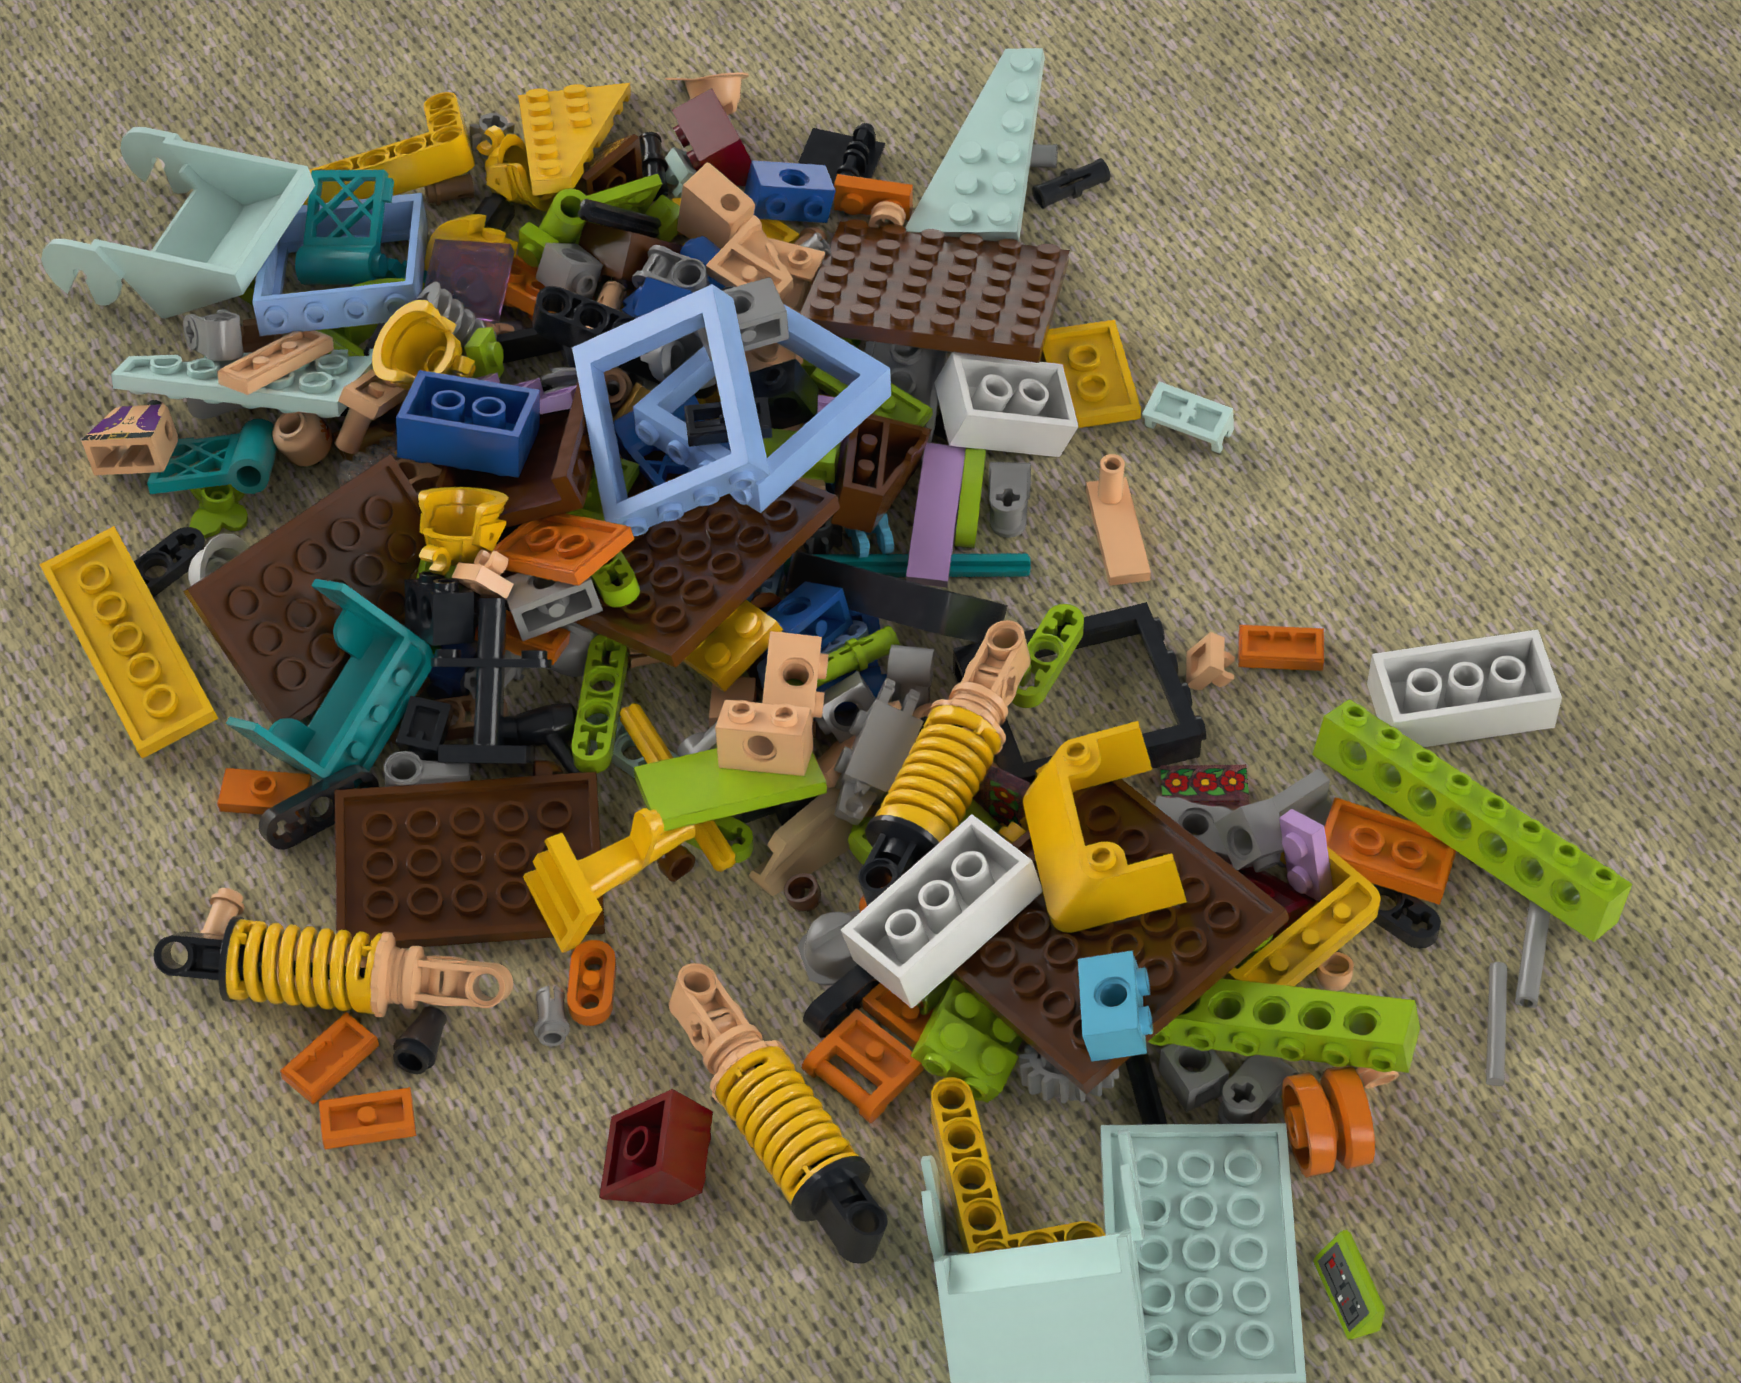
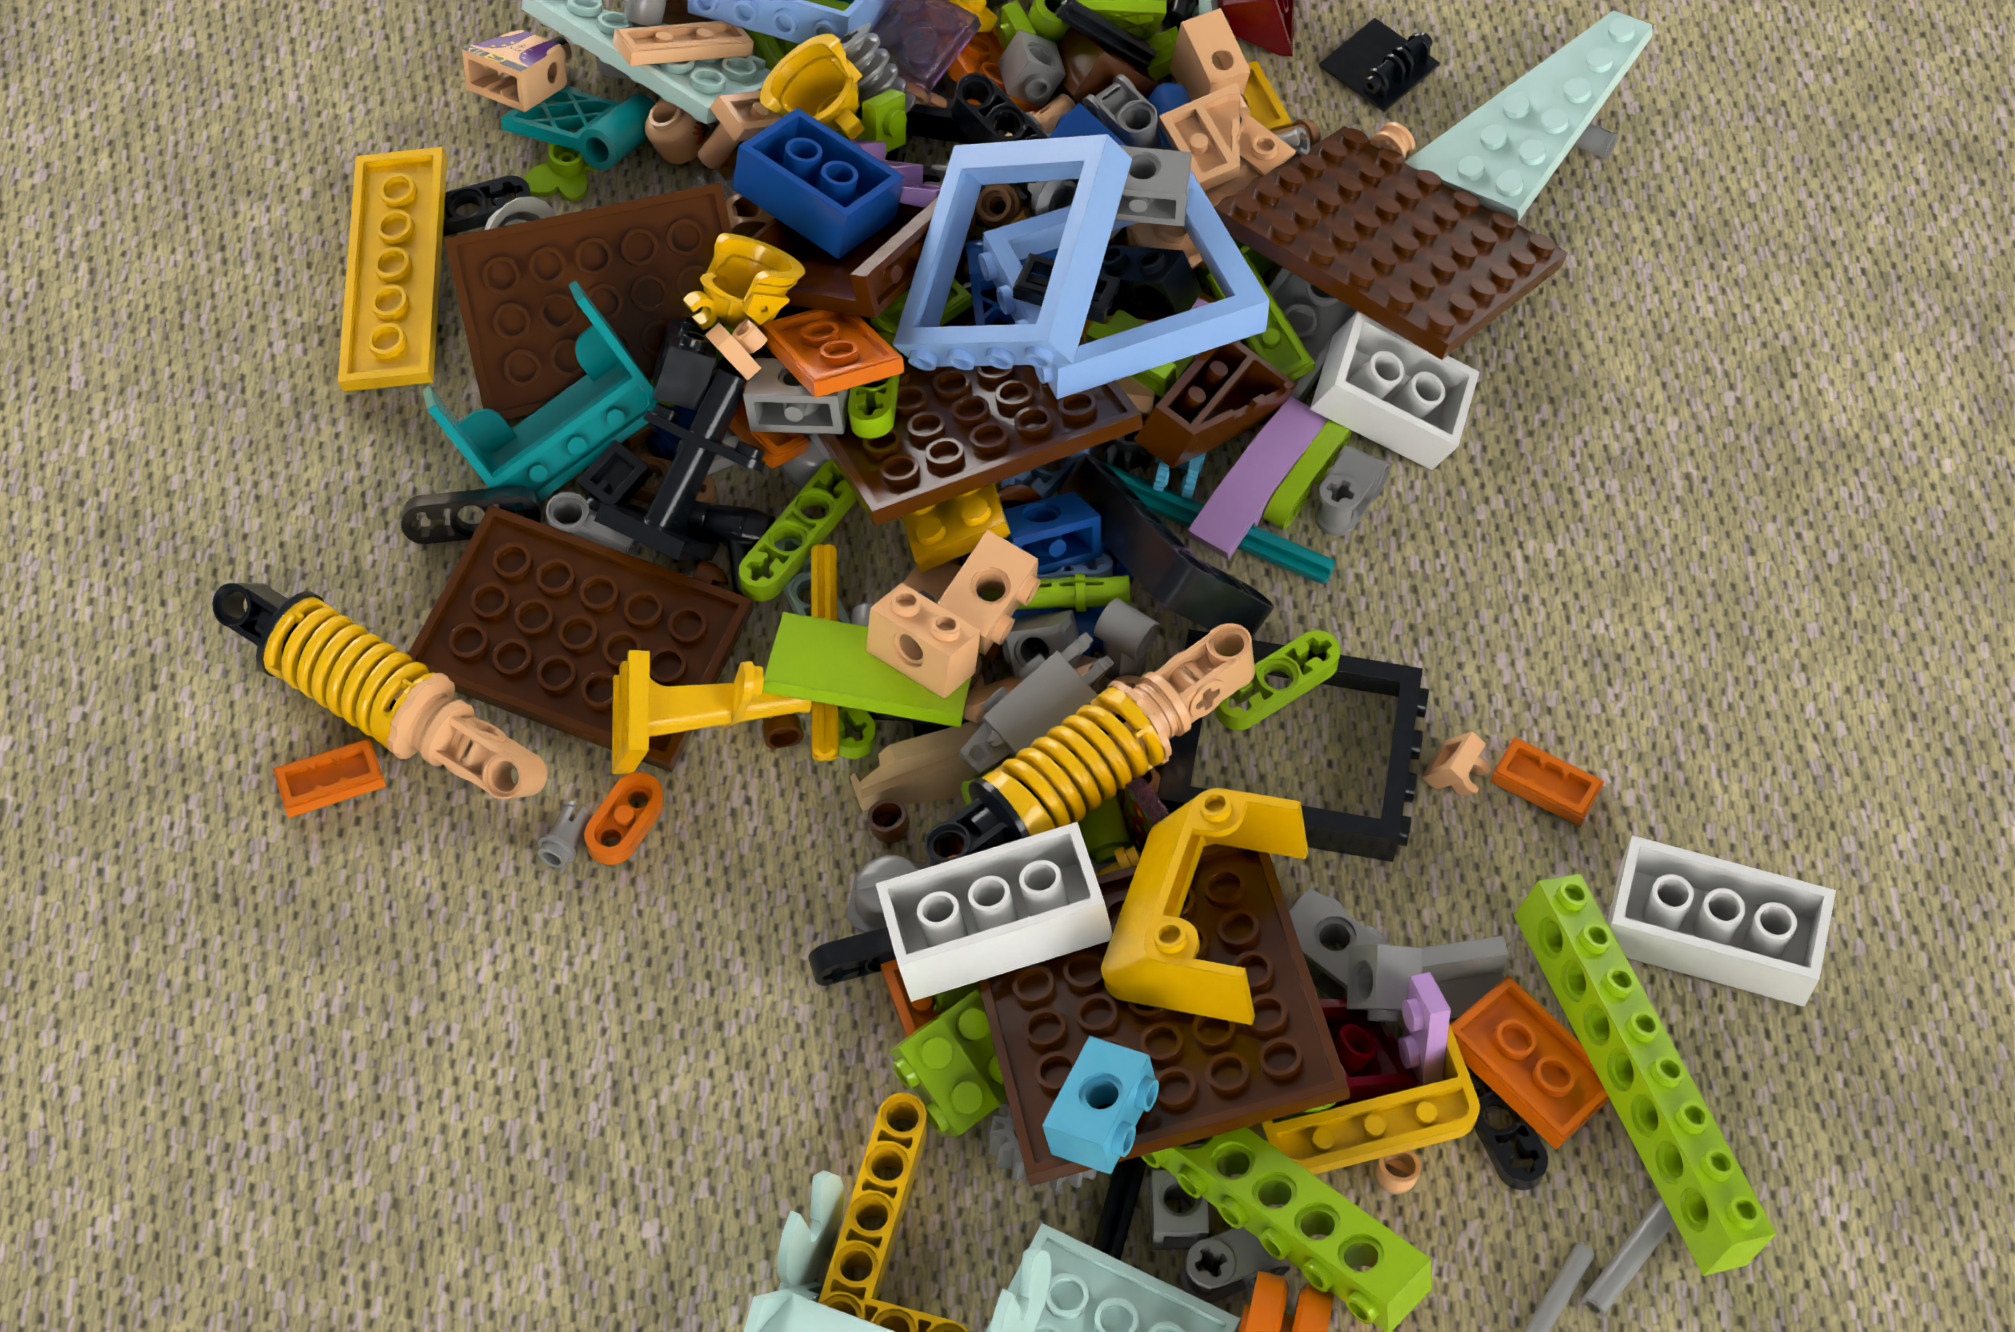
camera: 25 degrees right, 5 degrees up
light nougat pin [200,888,245,935] -> none
orange plate [217,768,313,818] -> none
orange plate [319,1087,417,1149] -> none
black cone [393,1006,447,1074] -> none
dark red slope [599,1089,713,1205] -> none
piece [669,963,888,1264] -> none
blue brick [744,160,836,223] -> none
orange plate [801,1008,924,1123] -> none
orange plate [834,174,913,221] -> none
black pin [1032,158,1111,209] -> none
yellow plate [1041,319,1141,428] -> none
light nougat piece [1086,454,1151,586] -> none
light aqua hinge [1142,381,1234,454] -> none
tile [1159,764,1249,809] -> none

